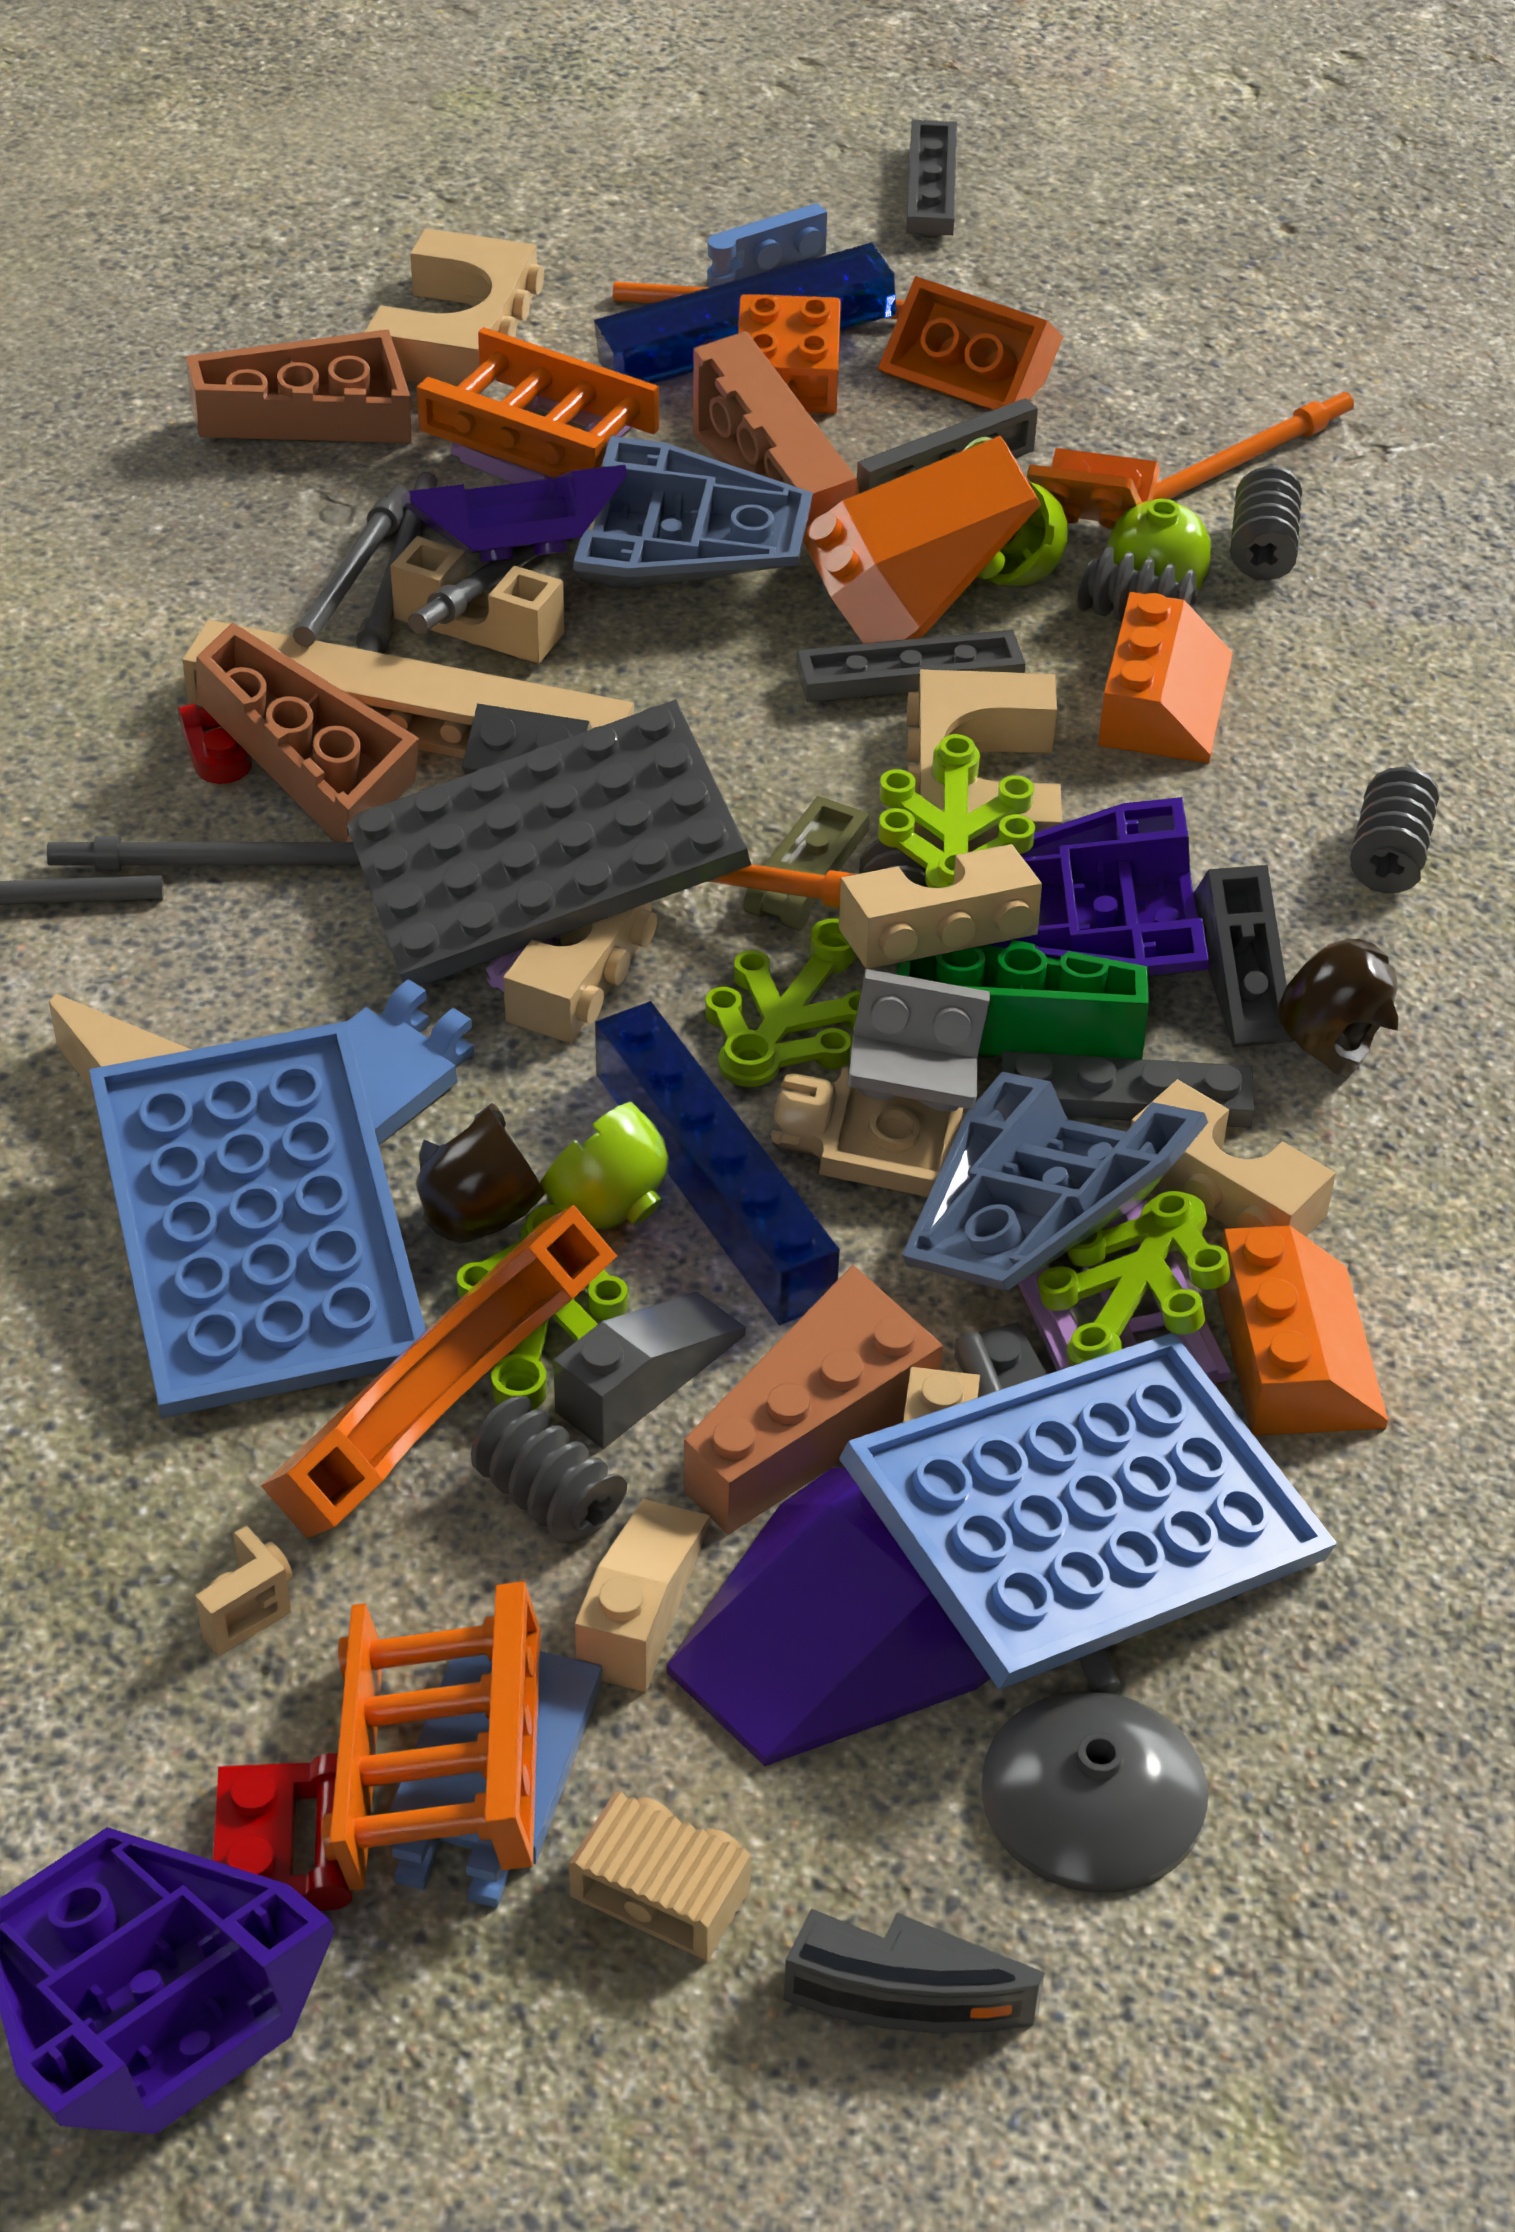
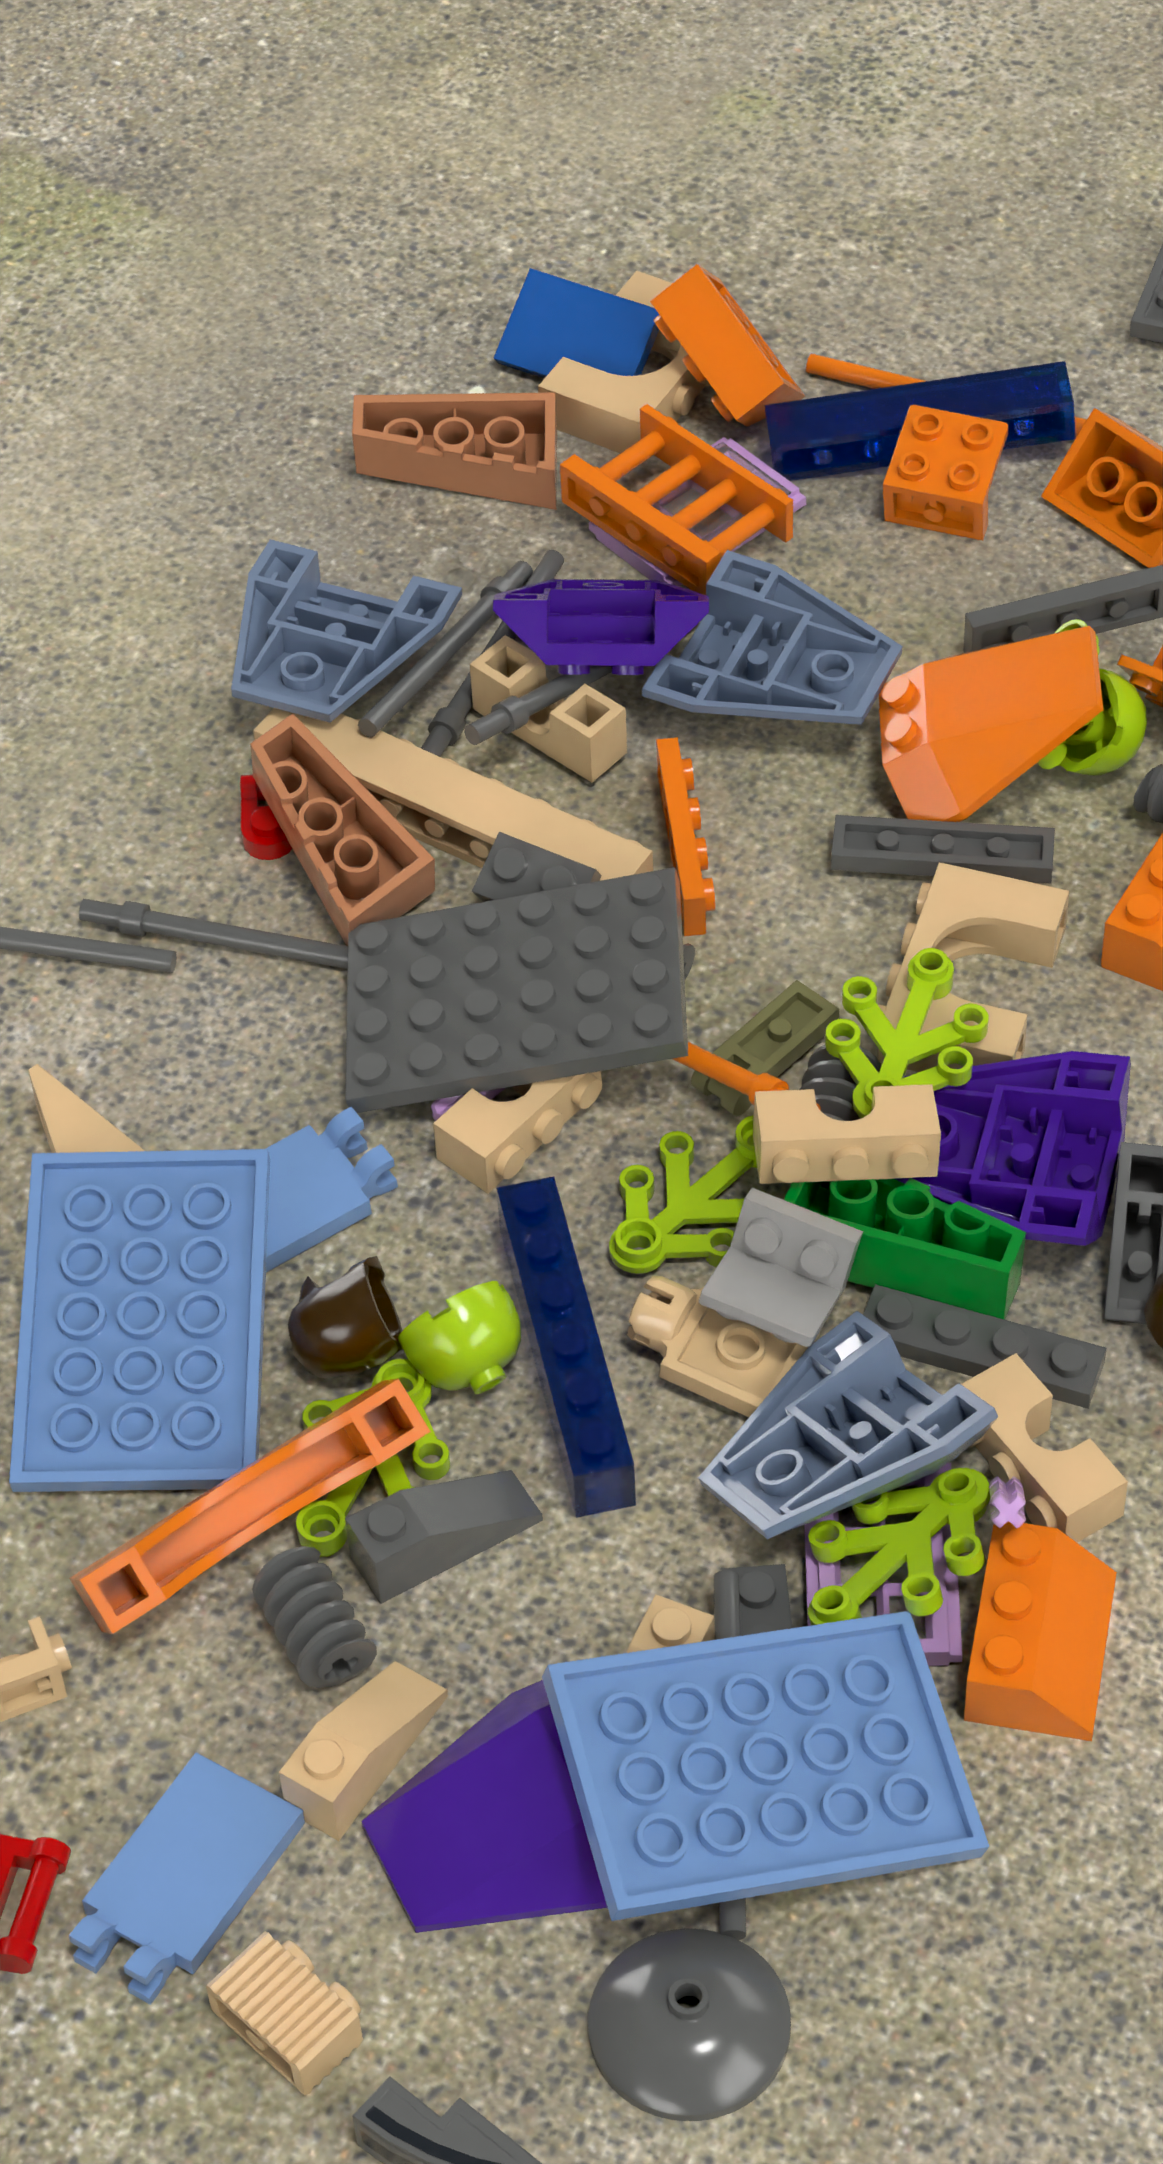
camera: 20 degrees right, 5 degrees up
orange fence [321,1581,541,1891] -> none
nougat wedge [684,1265,943,1535] -> none
nougat wedge [693,331,859,527] -> none
medium blue plate [707,203,827,289] -> none
none -> sand blue wedge [231,539,462,723]
none -> blue tile [494,268,659,379]
none -> orange slope [650,264,805,427]
none -> orange plate [656,737,715,937]
none -> lavender axle [989,1476,1026,1529]

